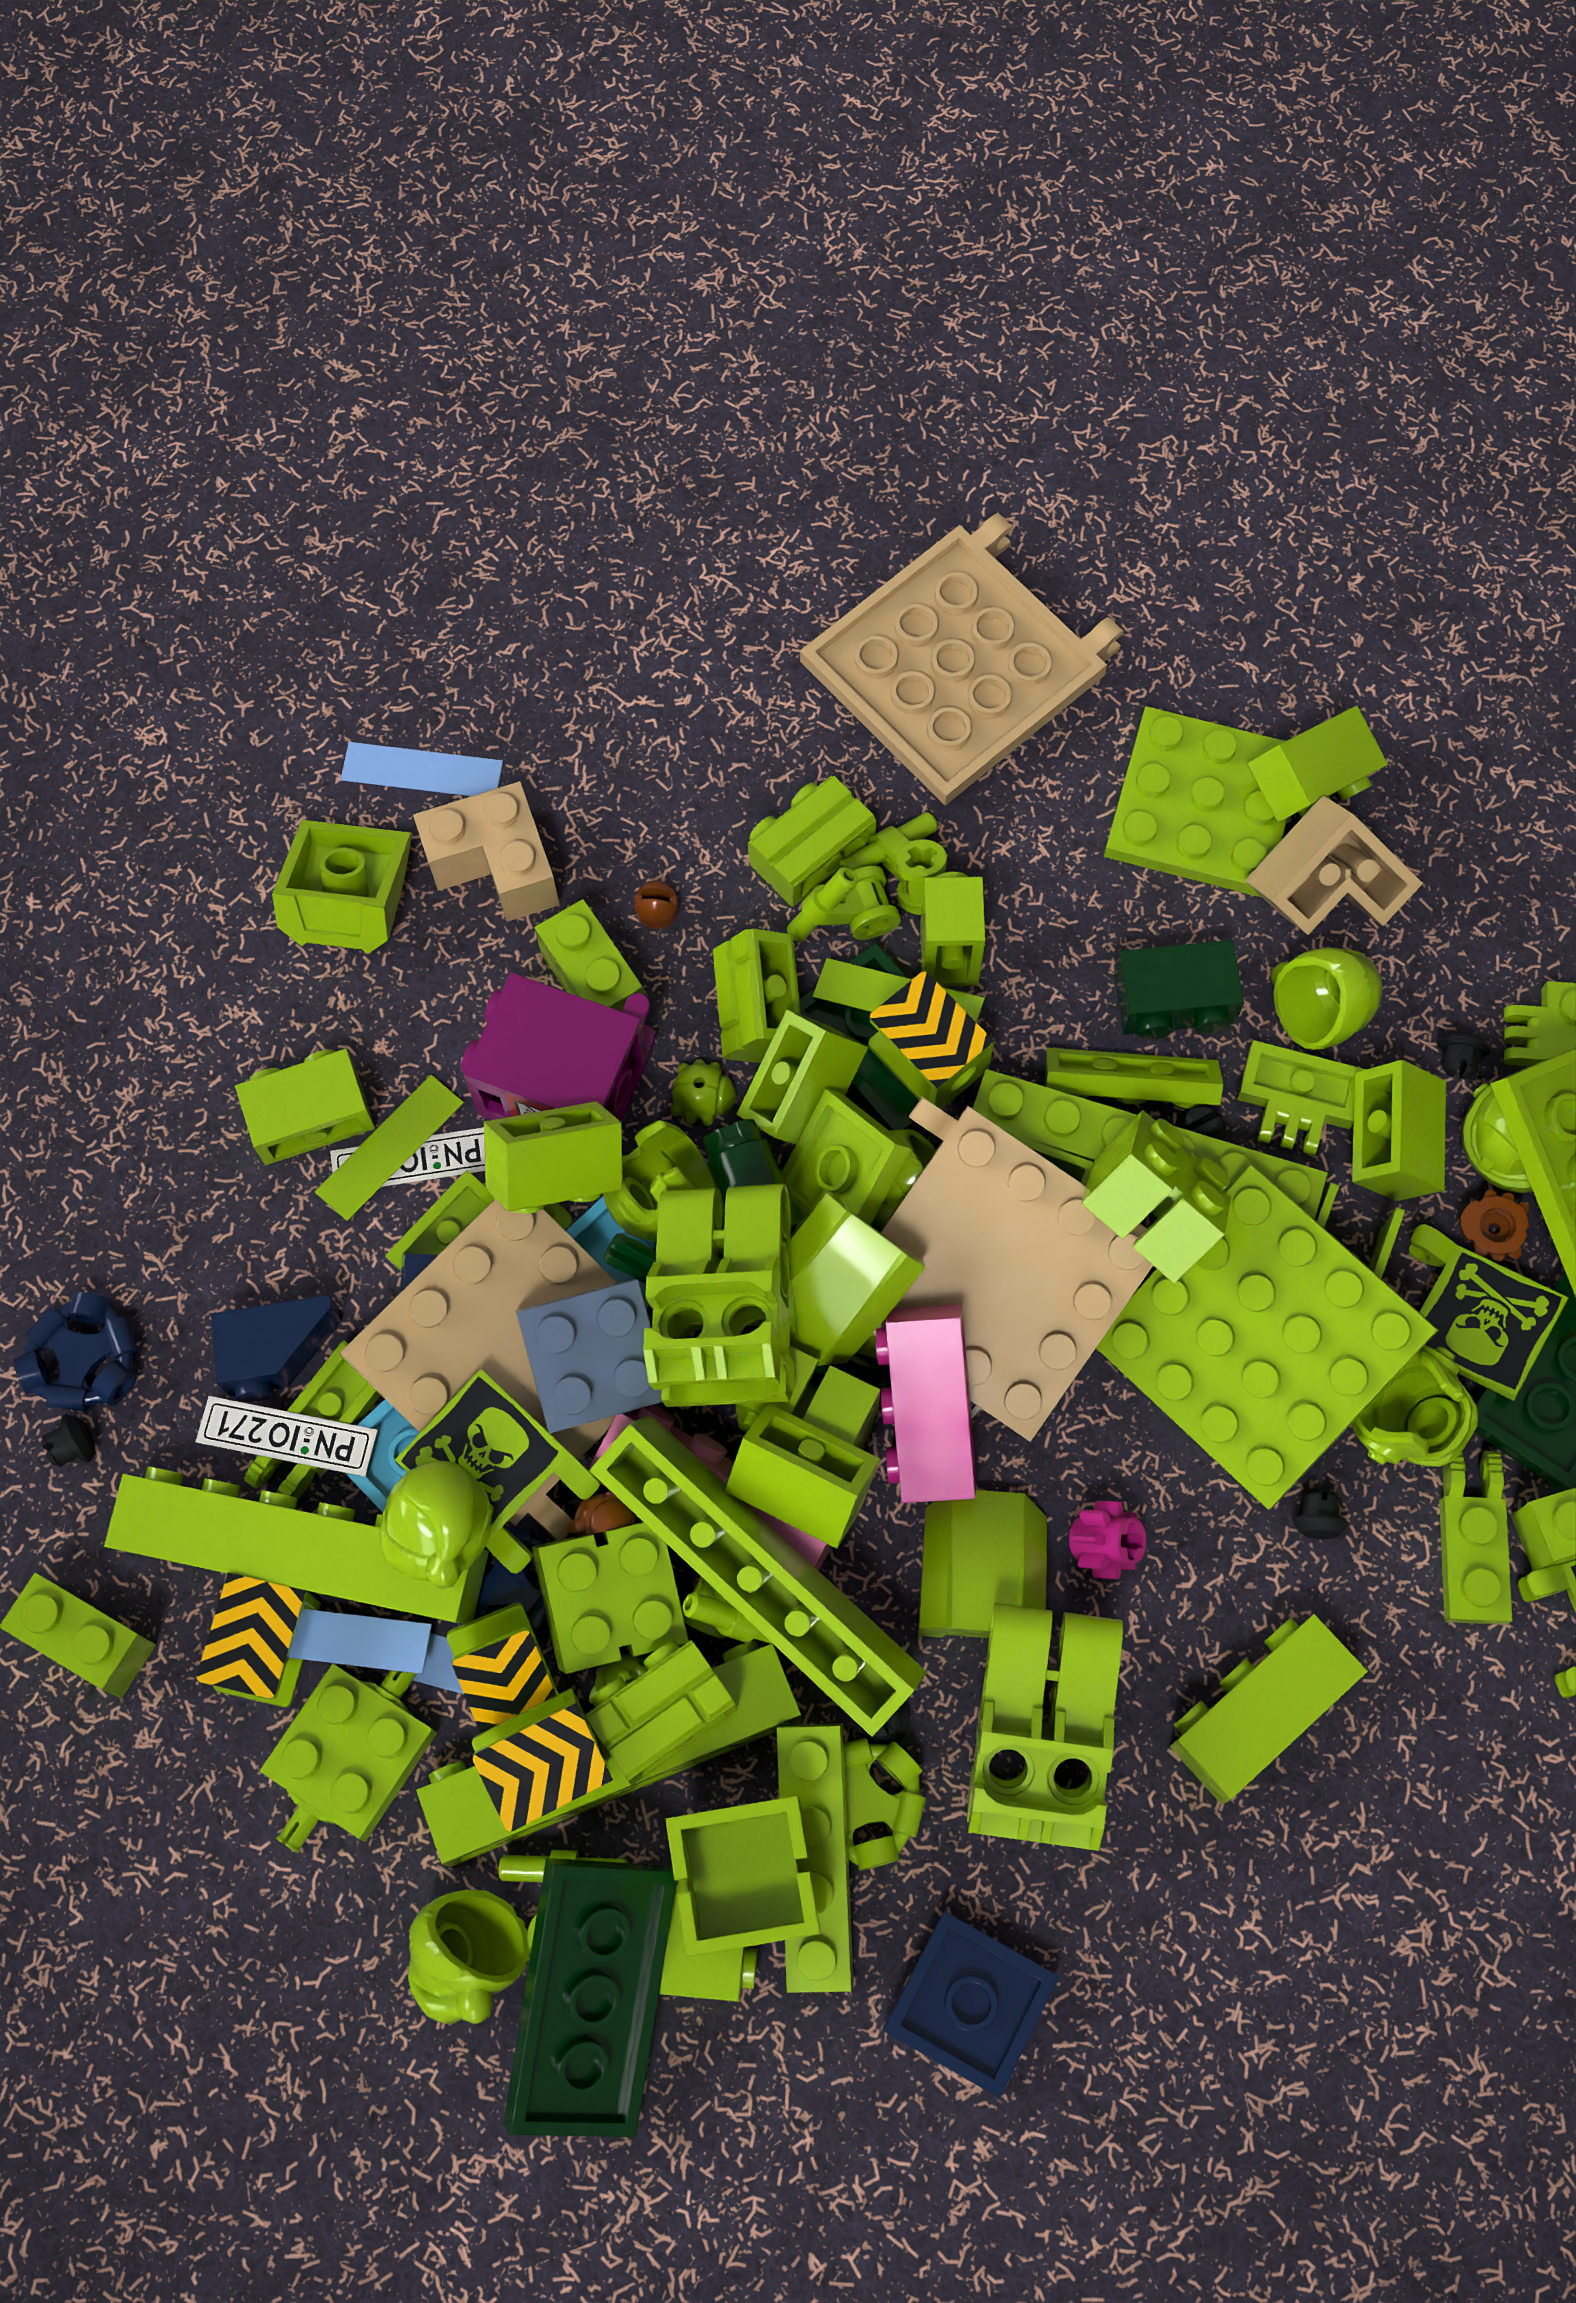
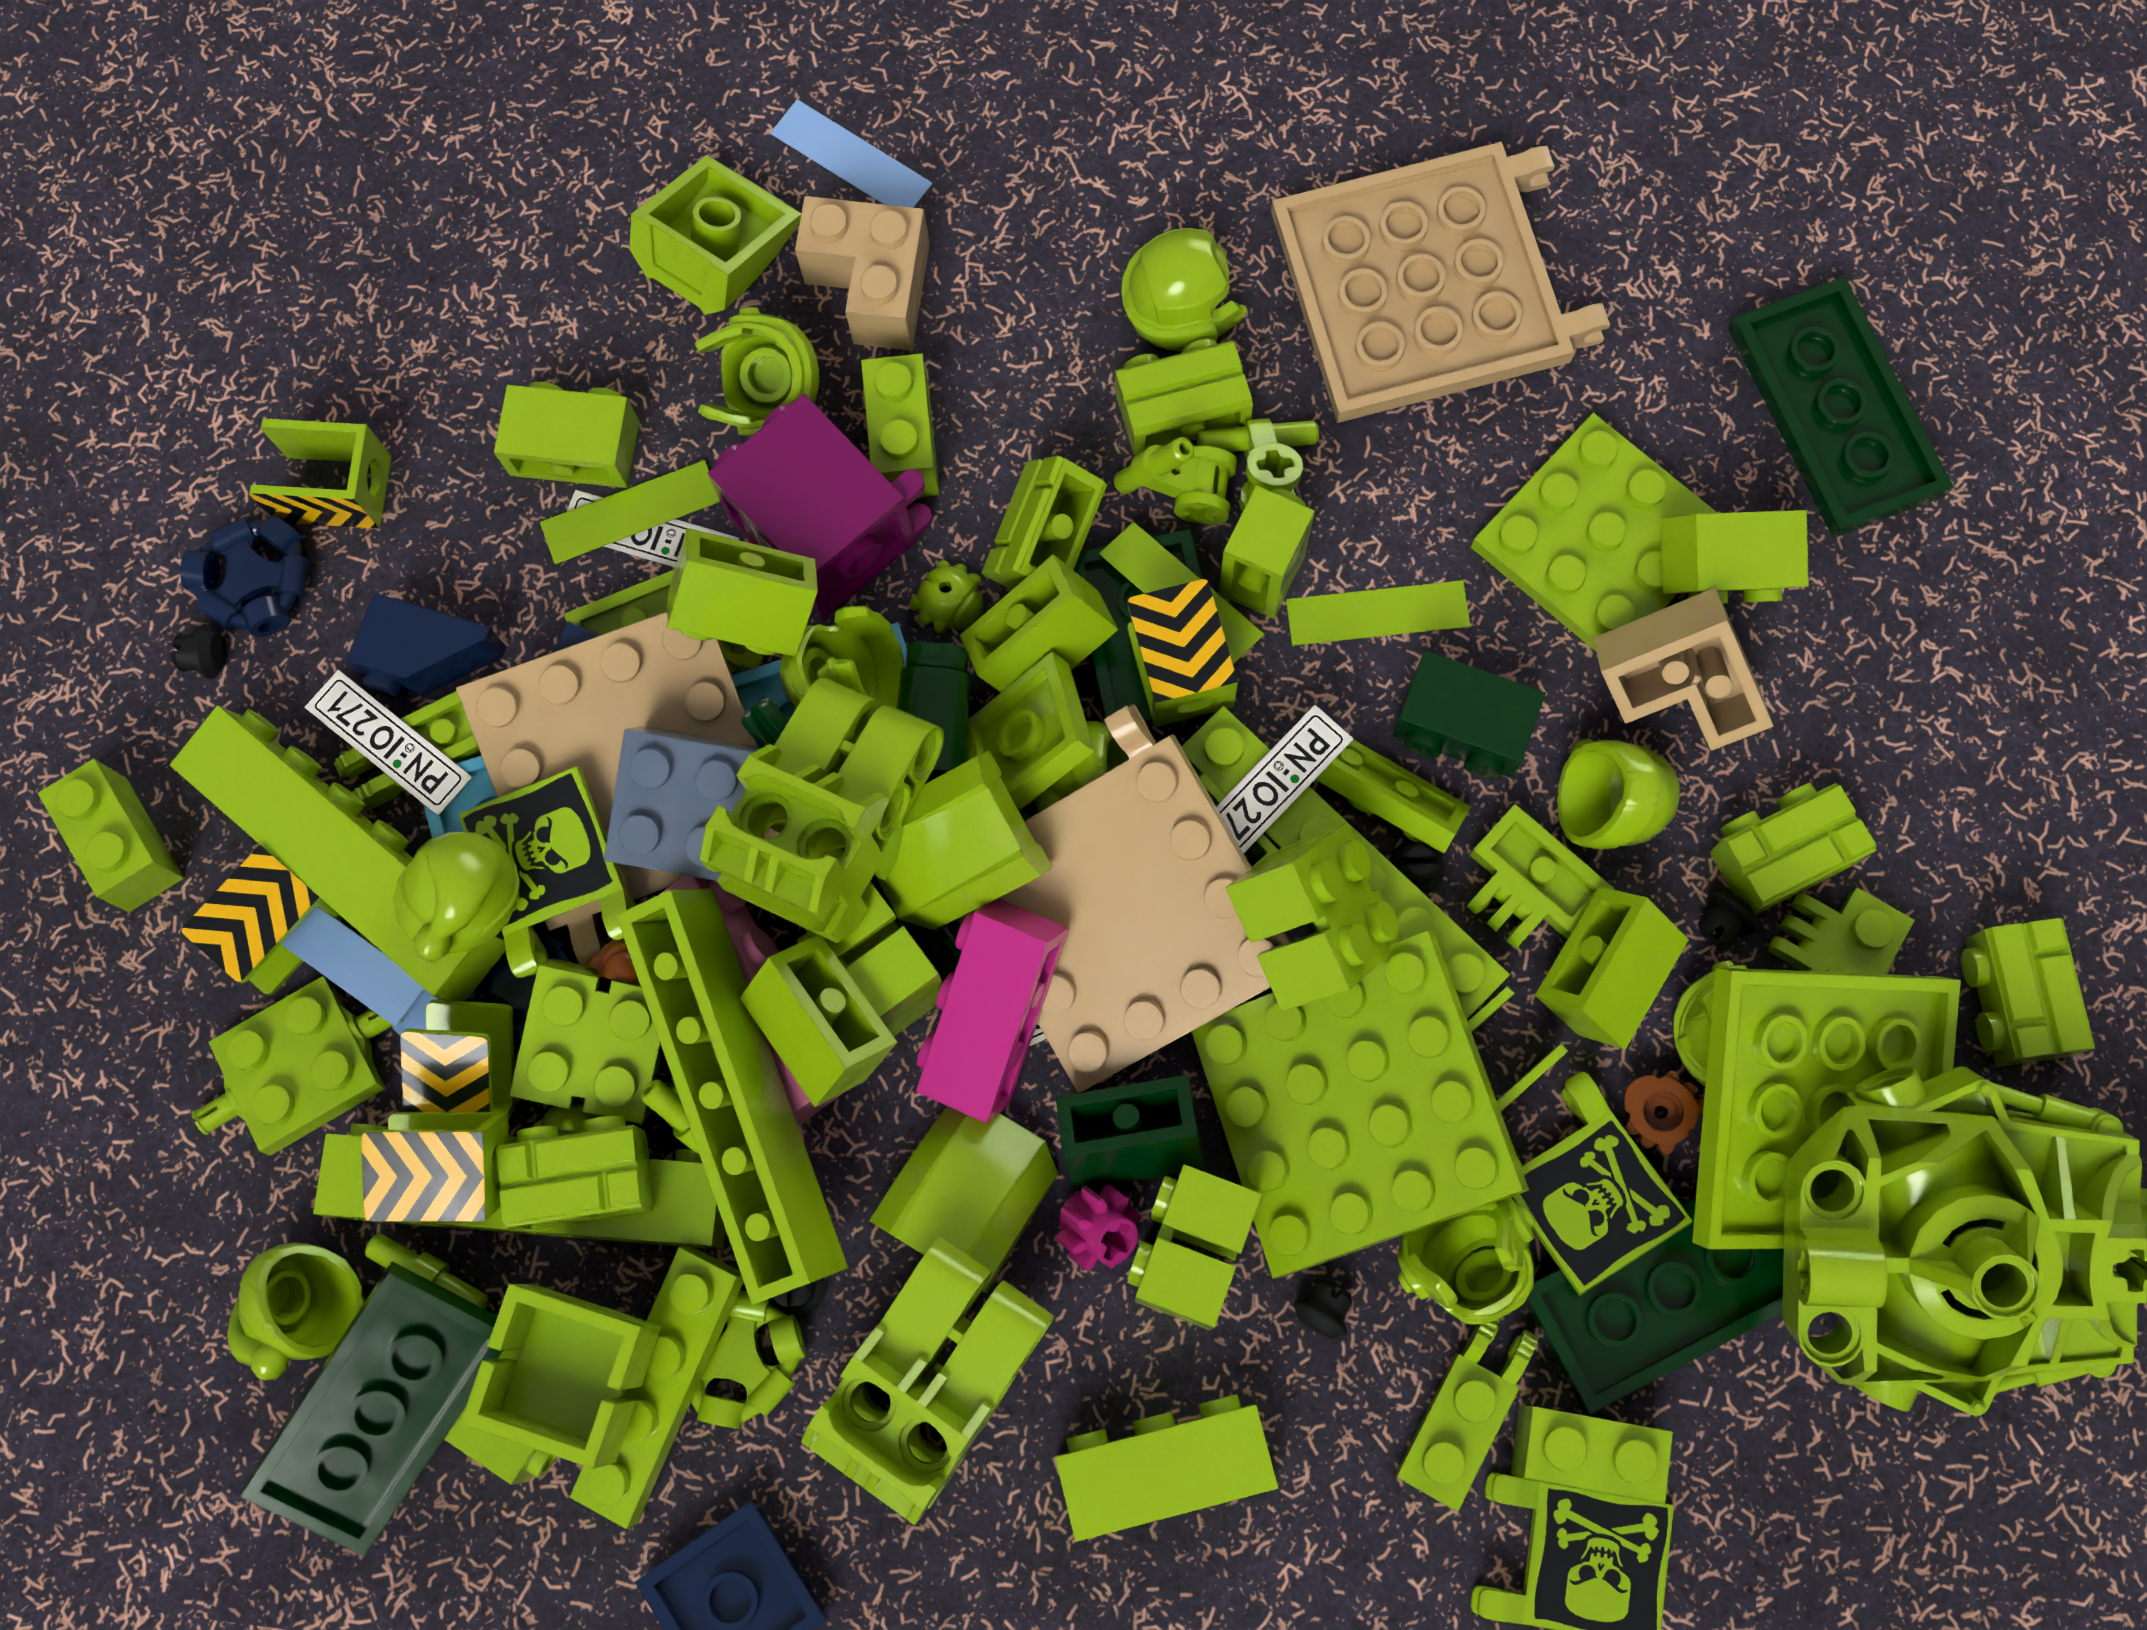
camera: 30 degrees right, 5 degrees up
dark orange hinge [634,880,679,929] -> none
none -> lime piece [249,419,391,529]
none -> lime helmet [695,307,819,438]
none -> dark green brick [1056,1074,1206,1191]
none -> lime helmet [1121,228,1247,352]
none -> lime piece [1127,1164,1262,1331]
none -> white sticker [1216,705,1353,854]
none -> lime sticker [1286,580,1471,646]
none -> lime brick [1710,783,1877,915]
none -> dark green plate [1728,277,1954,538]

